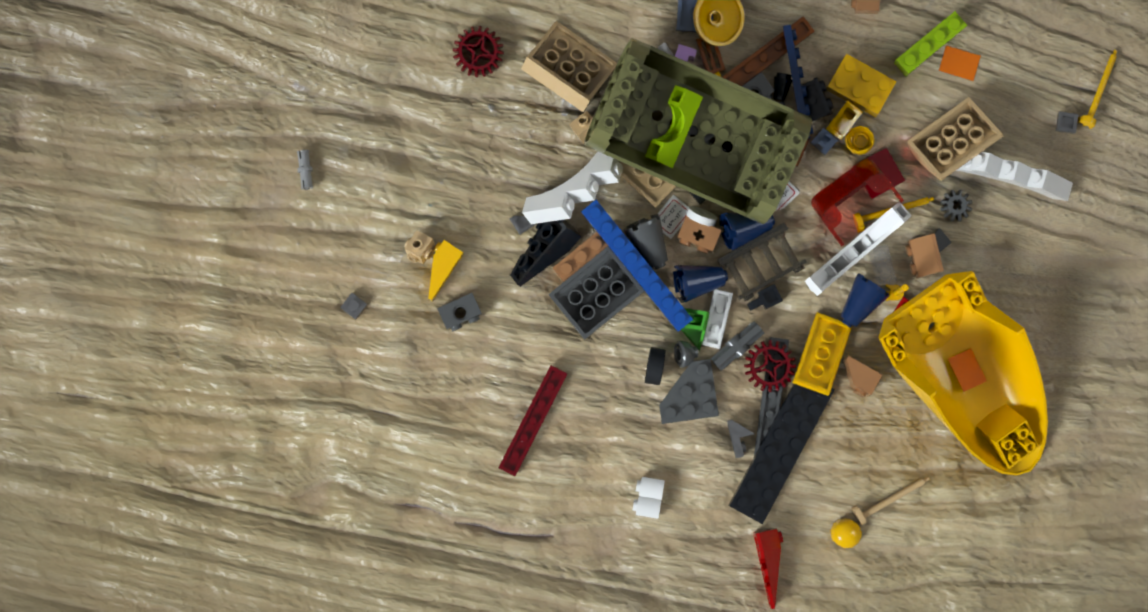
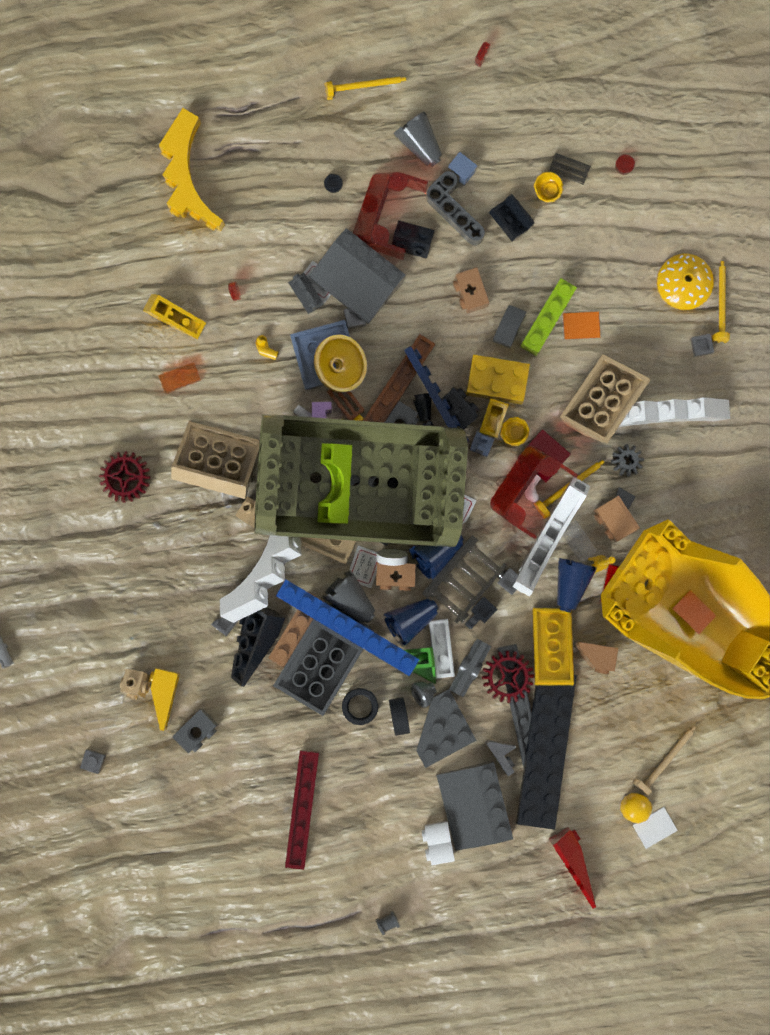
camera: 25 degrees left, 0 degrees up
none -> black tyre [342,688,378,725]
none -> dark grey bush [375,911,400,935]
none -> dark grey slope [436,761,513,851]
none -> dark grey slope [493,305,526,348]
none -> flat silver plate [497,568,518,595]
none -> white arm [524,473,541,503]
none -> white sticker [633,807,678,849]
none -> yellow dish [657,254,714,310]

